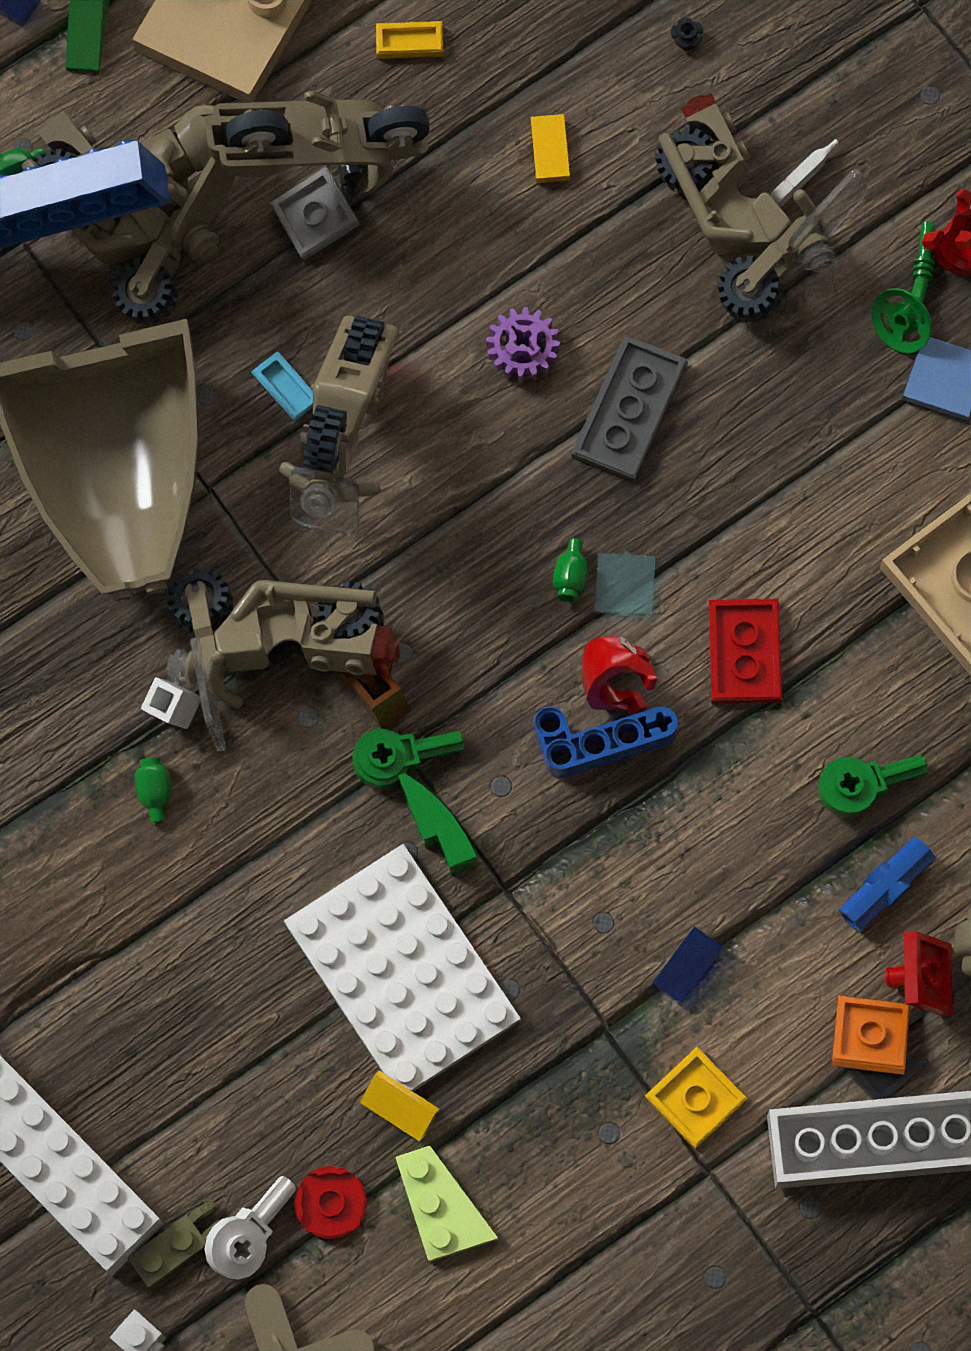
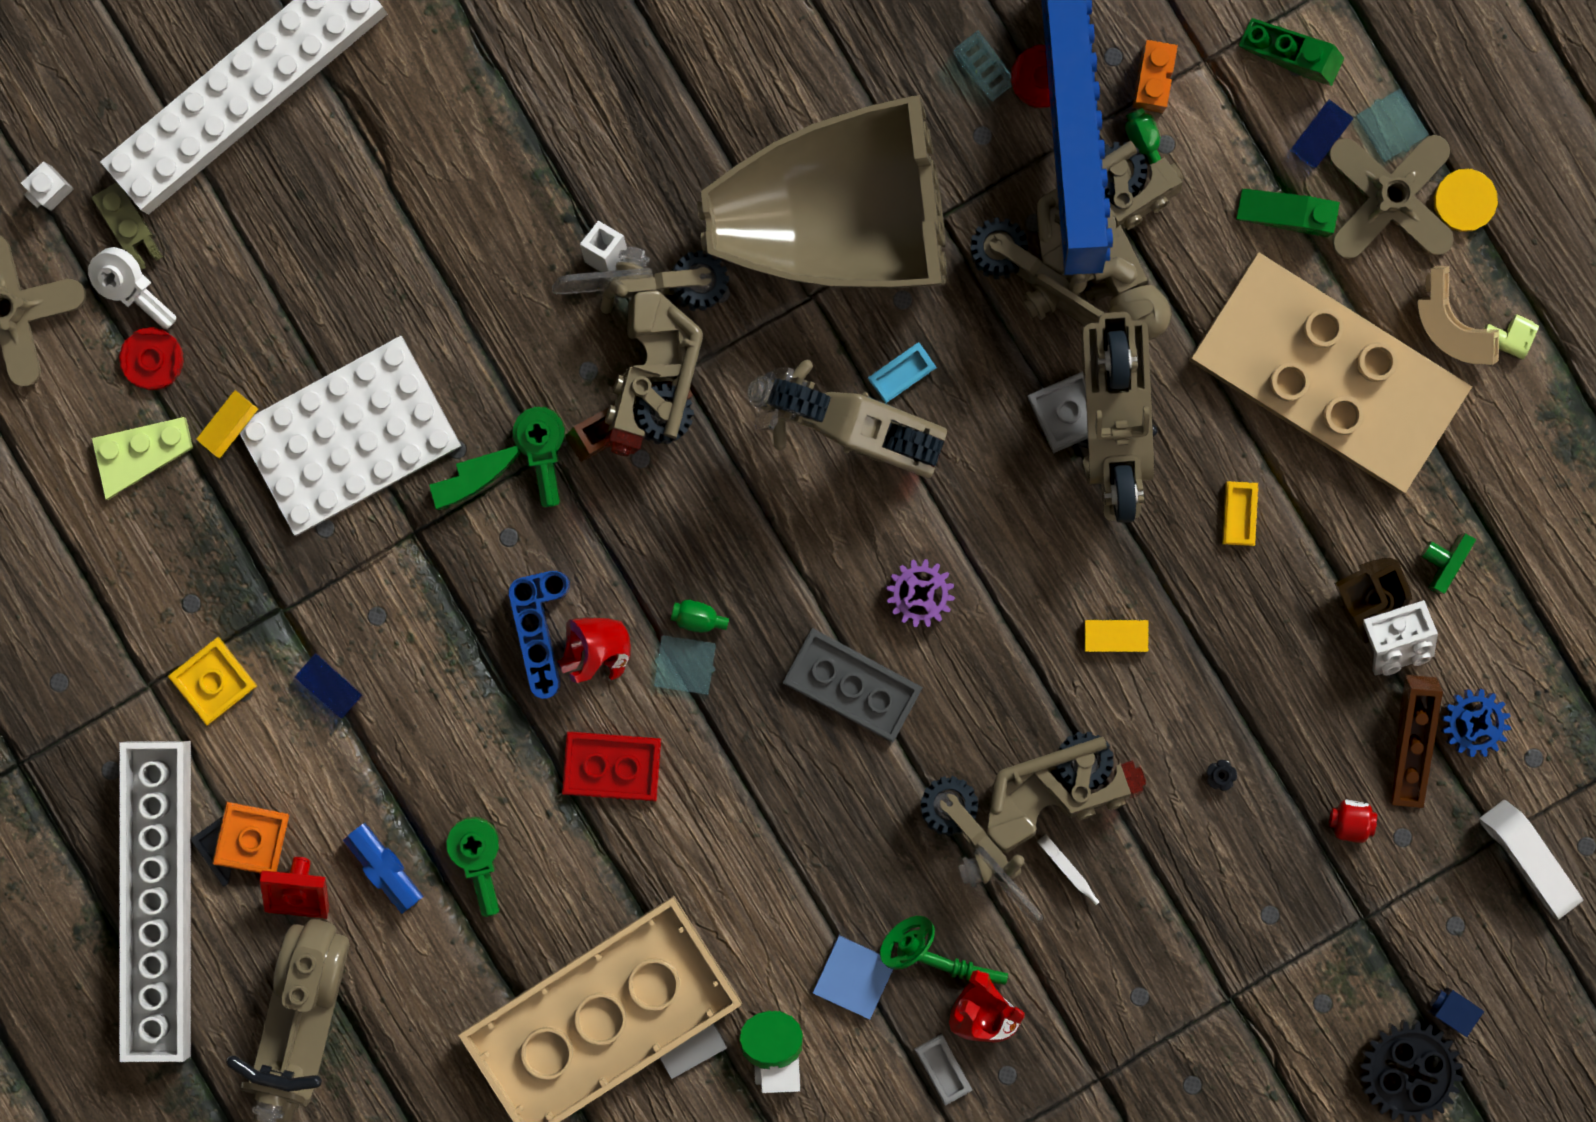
camera: 90 degrees right, 15 degrees up
green plant [135,758,171,823] -> none

